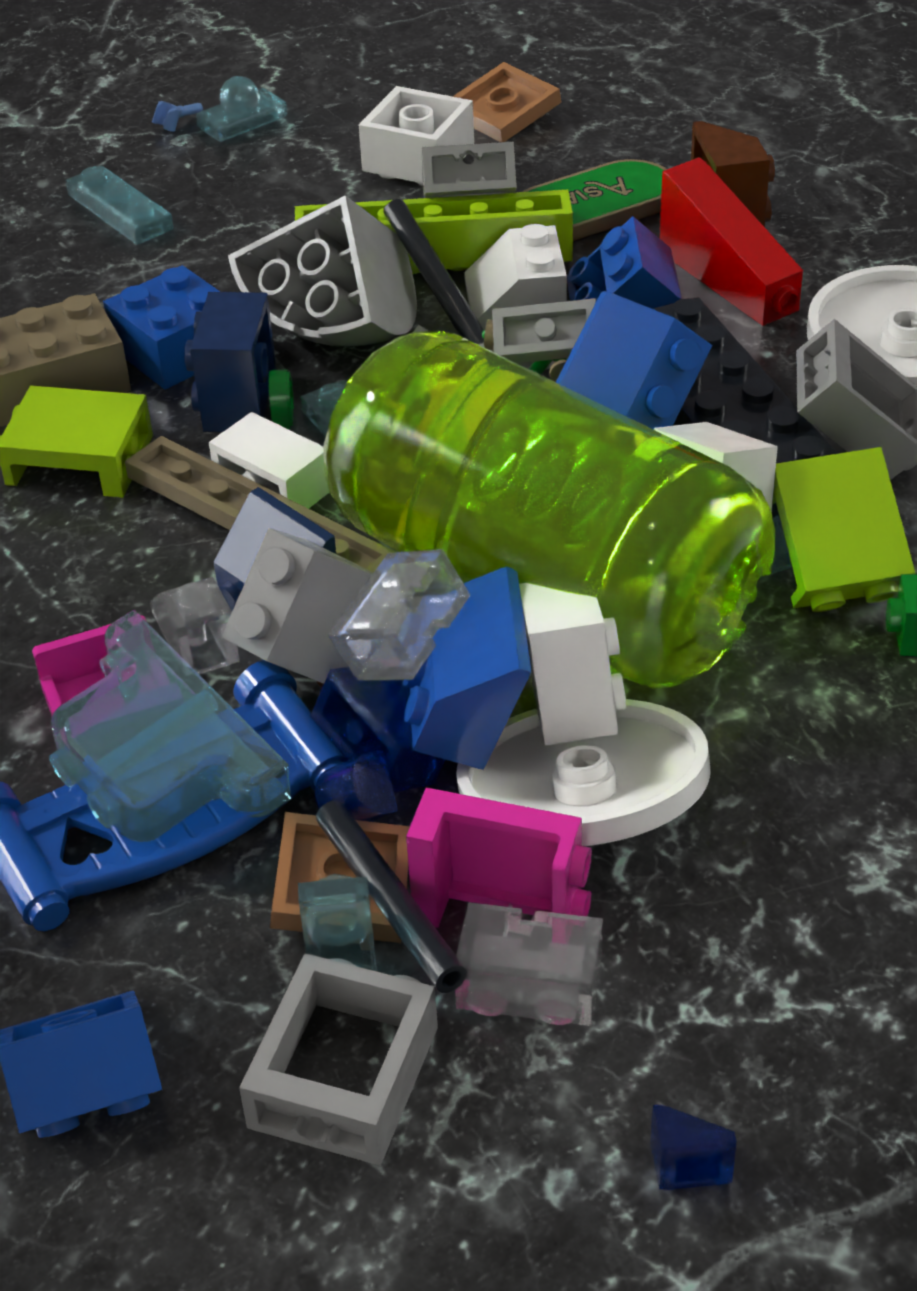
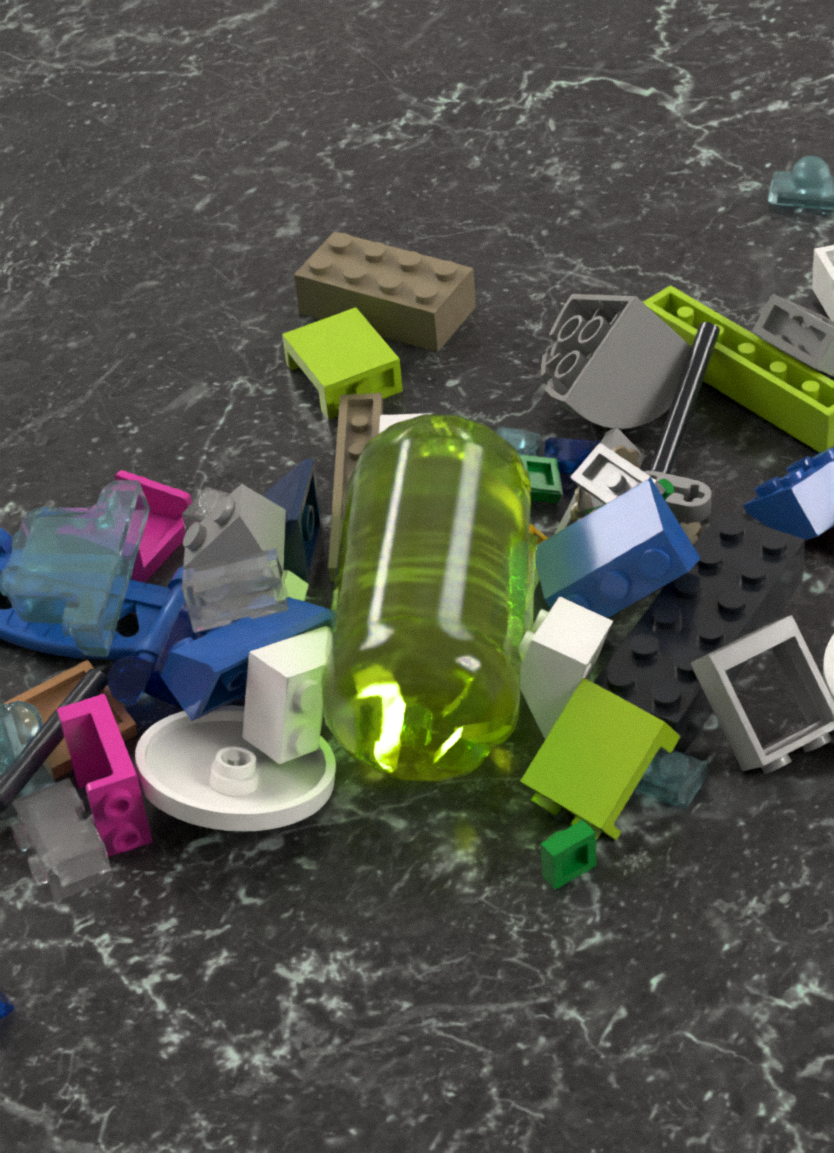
camera: 55 degrees right, 0 degrees up
clear light blue plate [66,165,174,245] -> none
blue brick [103,265,220,390] -> none
medium blue hand [152,101,203,132] -> none
dark blue brick [185,292,277,432] -> none
green tile [269,369,294,429] -> none
white slope [464,224,567,330] -> none

